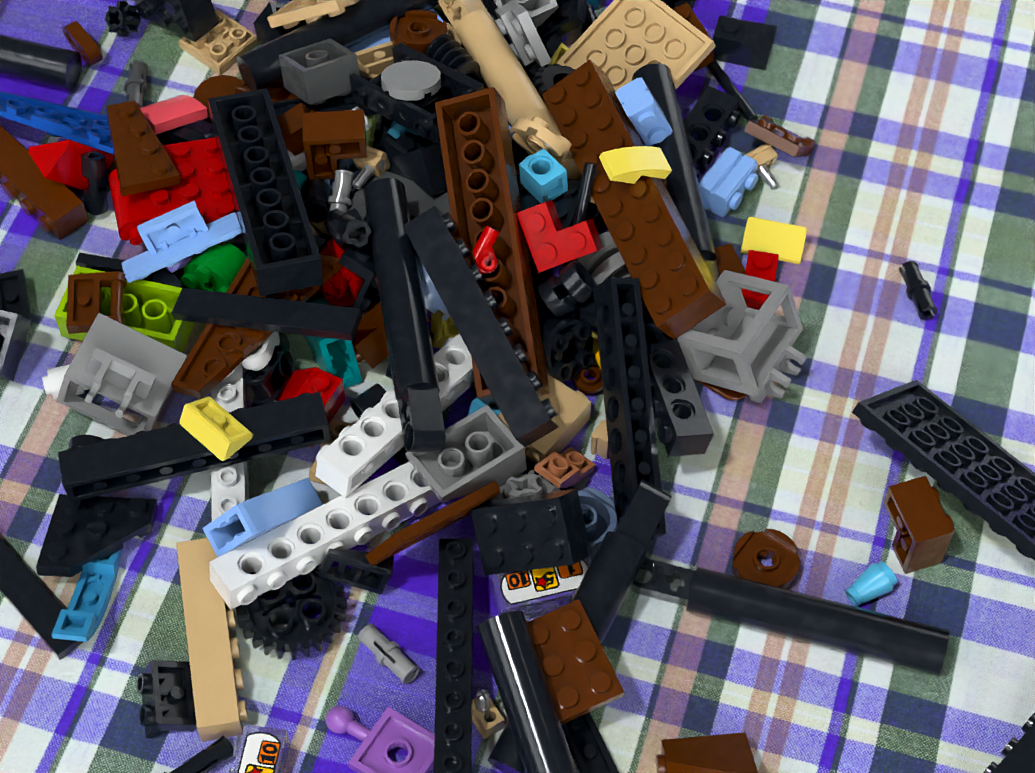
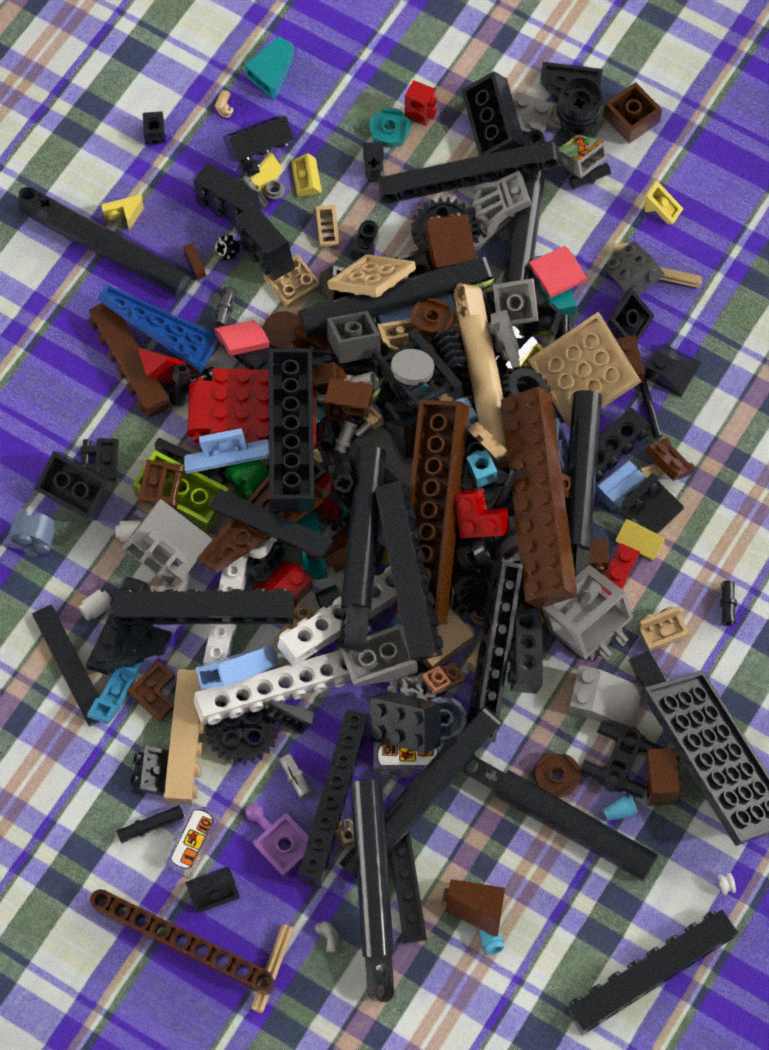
camera: 15 degrees right, 10 degrees up
reddish brown wing [106,101,180,197] -> none
light yellow slope [180,396,253,461] -> none
reddish brown tile [365,481,501,566] -> none
red arm [473,226,500,274] -> none
reddish brown plate [527,599,625,725] -> none
light yellow slope [599,146,672,184] -> none
light blue brick [615,77,673,146] -> none
none -> white brick [78,589,112,621]
none -> reddish brown plate [127,660,175,722]
none -> light grey slope [568,665,643,728]
none -> black piece [580,720,664,799]
none -> black bracket [621,473,684,534]
none -> black slope [629,650,666,688]
none -> tan bracket [638,606,689,652]

